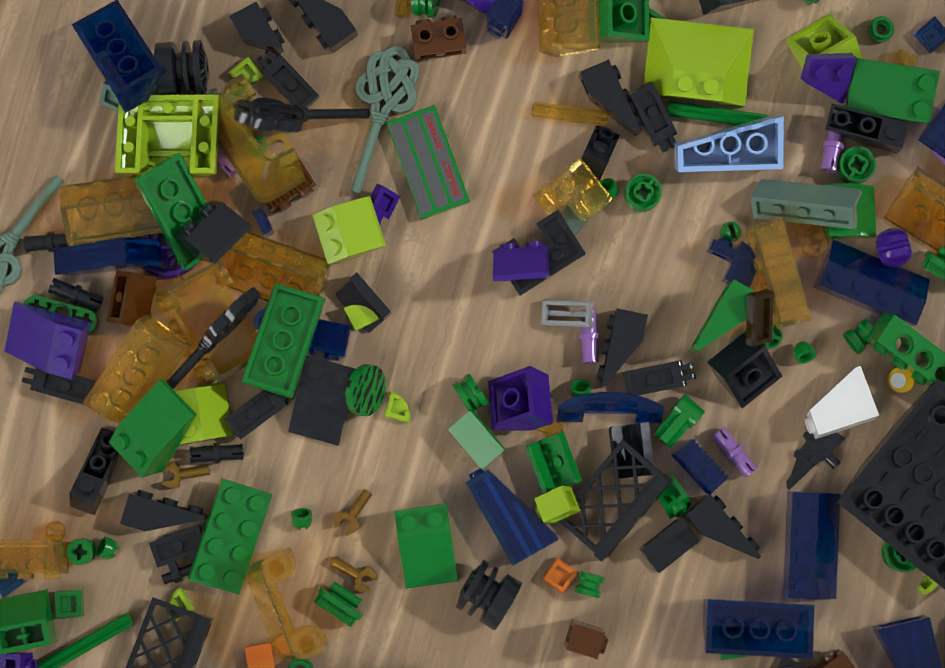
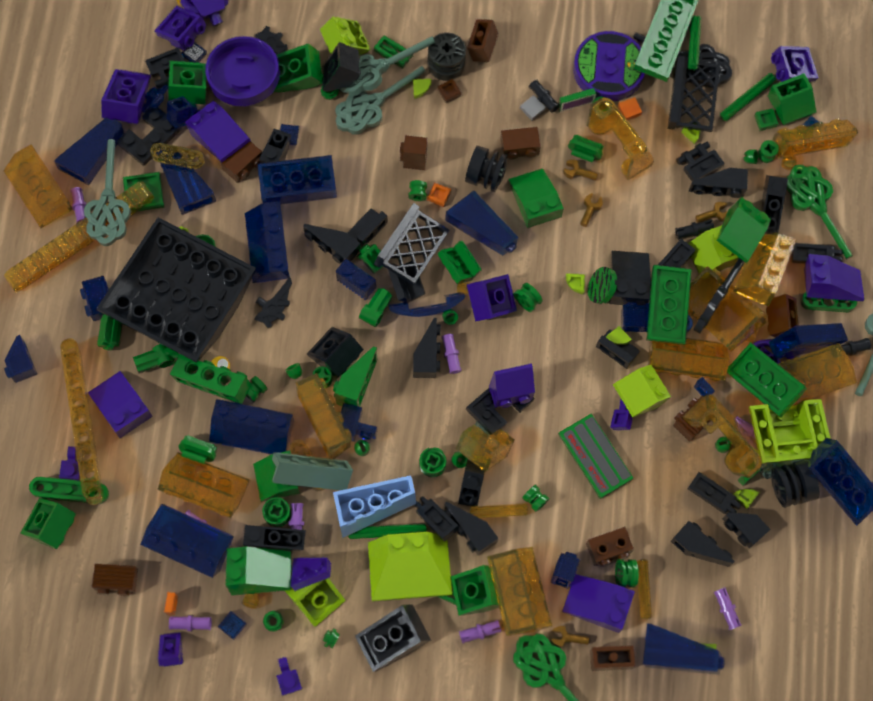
camera: 165 degrees right, 15 degrees down
black pin [48,277,104,312] -> none
black slope [176,200,252,264] -> none
green plate [188,478,273,595] -> none
black piece [233,97,370,132] -> none
green hinge [291,508,312,530] -> none
sand green piece [350,46,420,194] -> none
panel [448,410,505,469] -> none
lime brick [534,486,580,524] -> none
light grey tile [541,299,595,328] -> none
black hinge [623,360,696,398] -> none
medium lavender pin [712,427,758,478] -> none
dark brown tile [746,289,774,347] -> none
white slope [805,366,879,439] -> none
dark purple piece [876,228,912,267] -> none
none -> reddish brown brick [500,127,541,159]
none -> green wheel [522,484,550,512]
none -> green piece [786,165,853,259]

